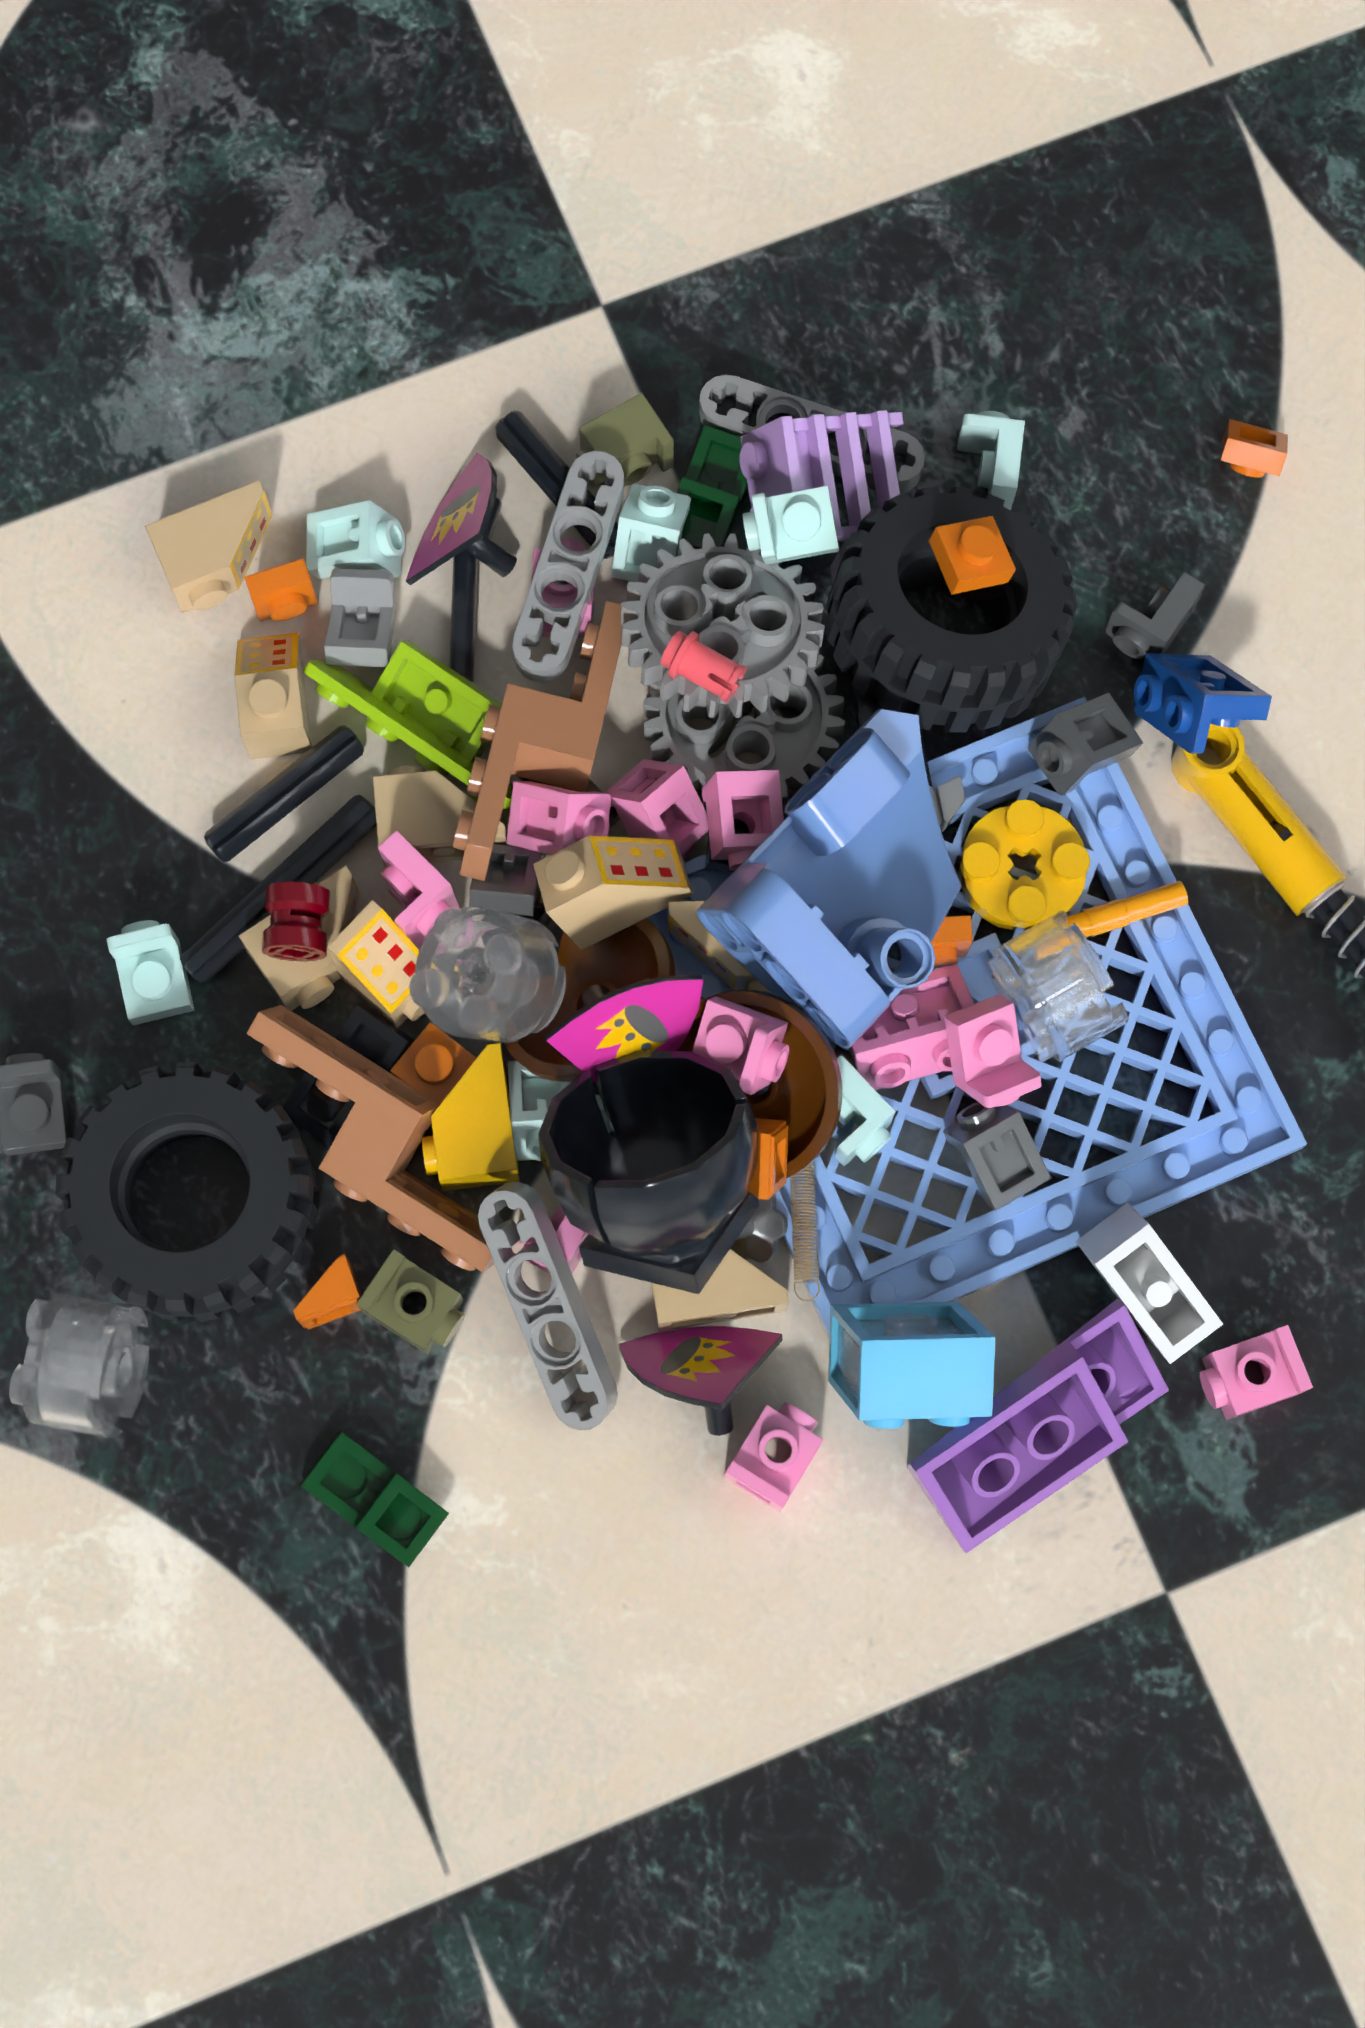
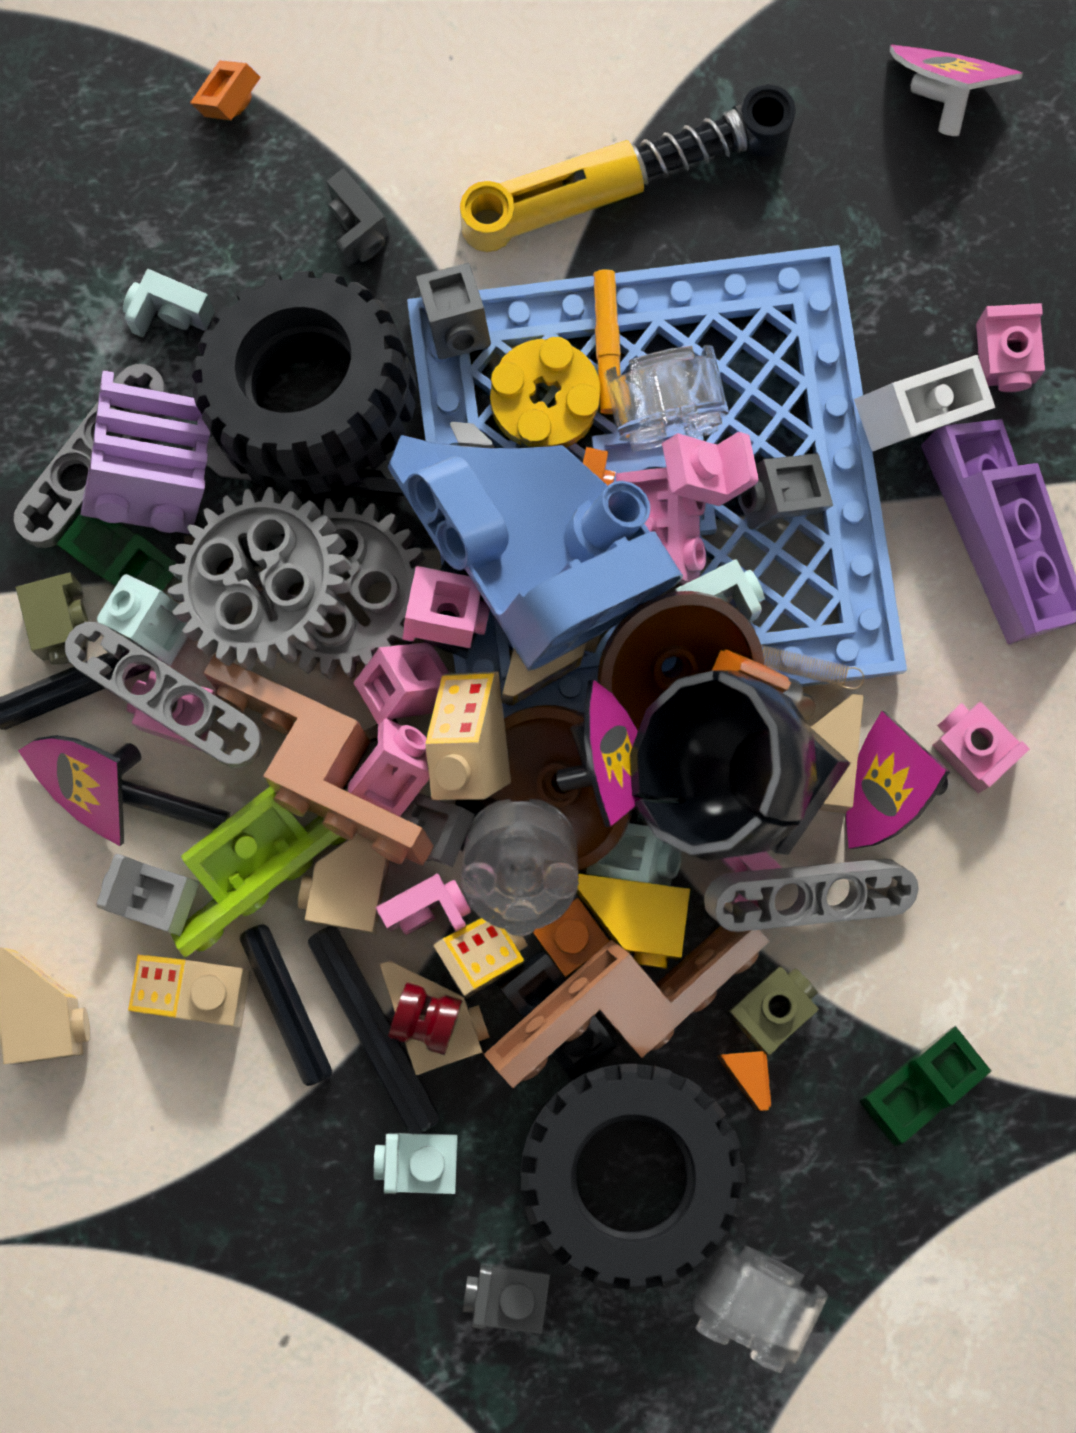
camera: 75 degrees left, 5 degrees up
orange plate [244,558,318,622] -> none
light aqua bracket [306,500,406,579] -> none
coral pin [660,631,747,703] -> none
bright pink bracket [692,996,789,1095] -> none
light aqua bracket [742,486,839,565] -> none
medium azure piece [828,1301,995,1429] -> none
orange plate [929,516,1016,595] -> none
blue bracket [1134,653,1272,754] -> none

